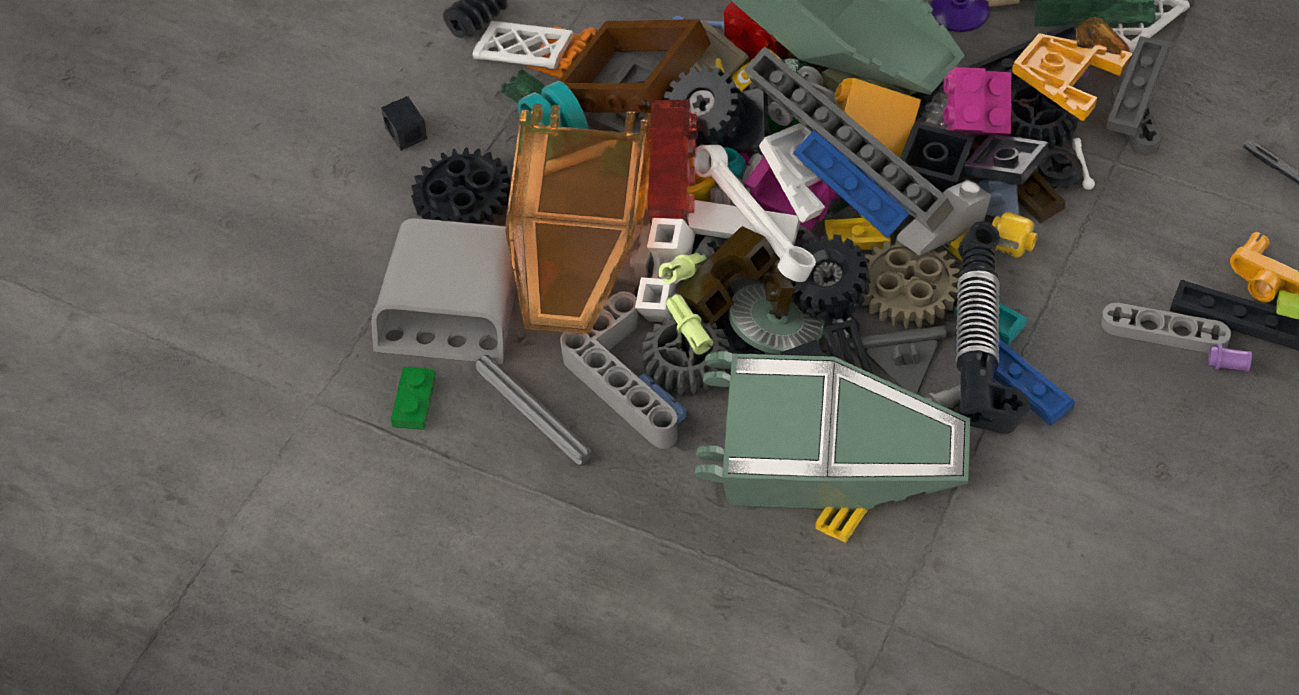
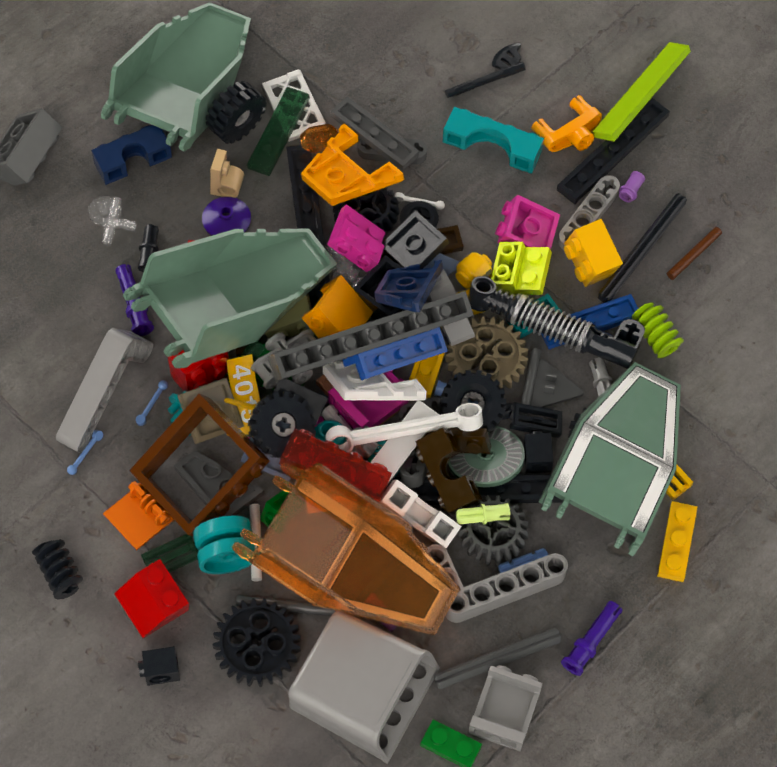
camera: 75 degrees left, 10 degrees up
white window [473,21,573,69] -> none
yellowish green axle [658,253,707,284] -> none
none -> red slope [114,559,189,639]
none -> dark blue wing [375,260,443,312]
none -> teal arch [443,107,544,174]
none -> light grey panel [468,665,542,752]
none -> neon yellow brick [491,242,552,295]
none -> dark pink plate [495,195,560,250]
none -> dark purple pin [561,601,623,676]
none -> yellow brick [564,218,623,287]
none -> black axle [598,193,687,303]
none -> lime piece [632,302,684,359]
none -> yellow plate [657,501,697,582]
none -> reddish brown bar [666,227,722,280]

